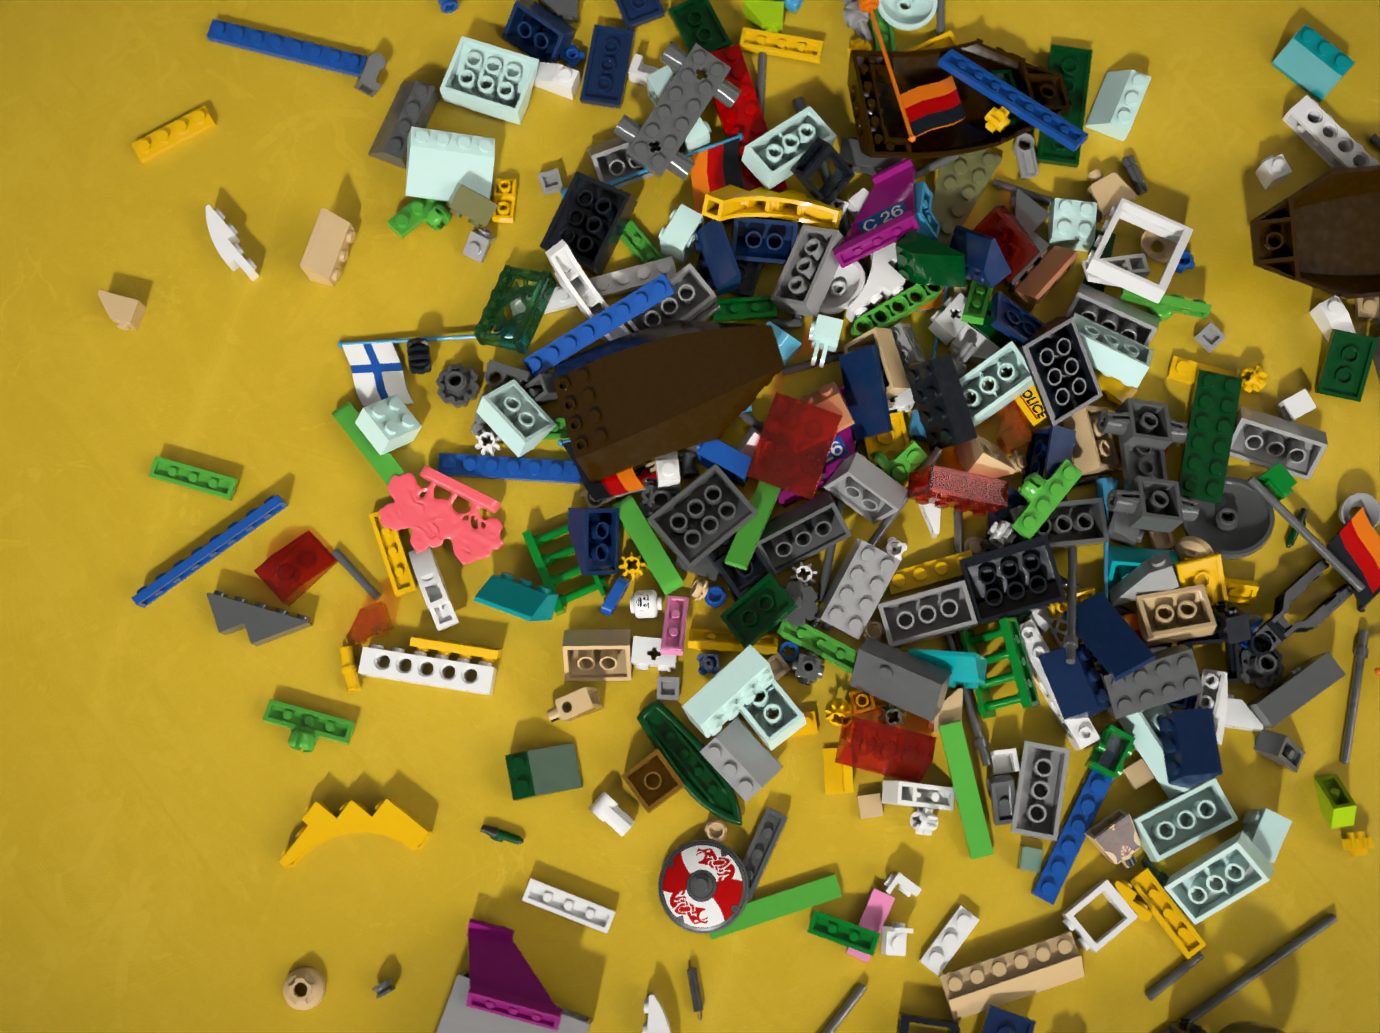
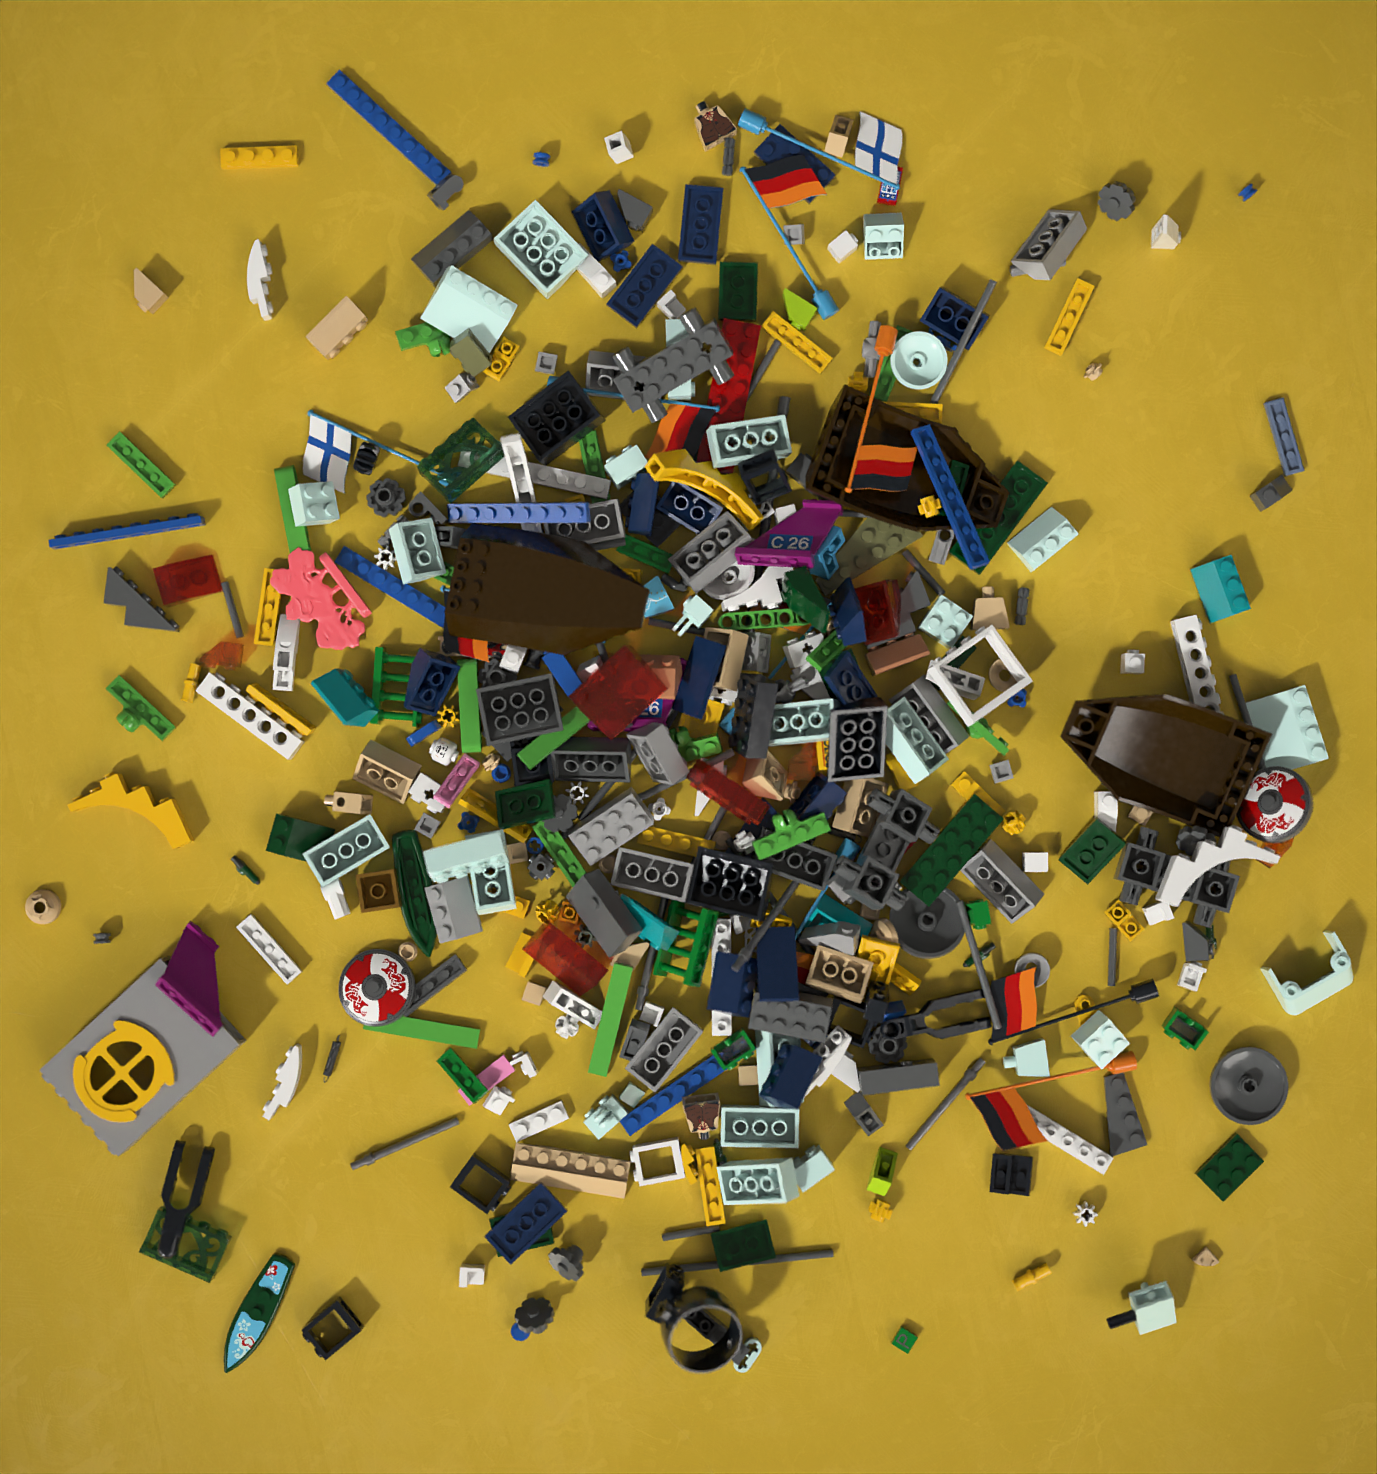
camera: 20 degrees right, 10 degrees up
none -> light aqua brick [302,814,390,887]
none -> light aqua brick [583,1094,628,1139]
none -> dark green plate [711,1219,776,1272]

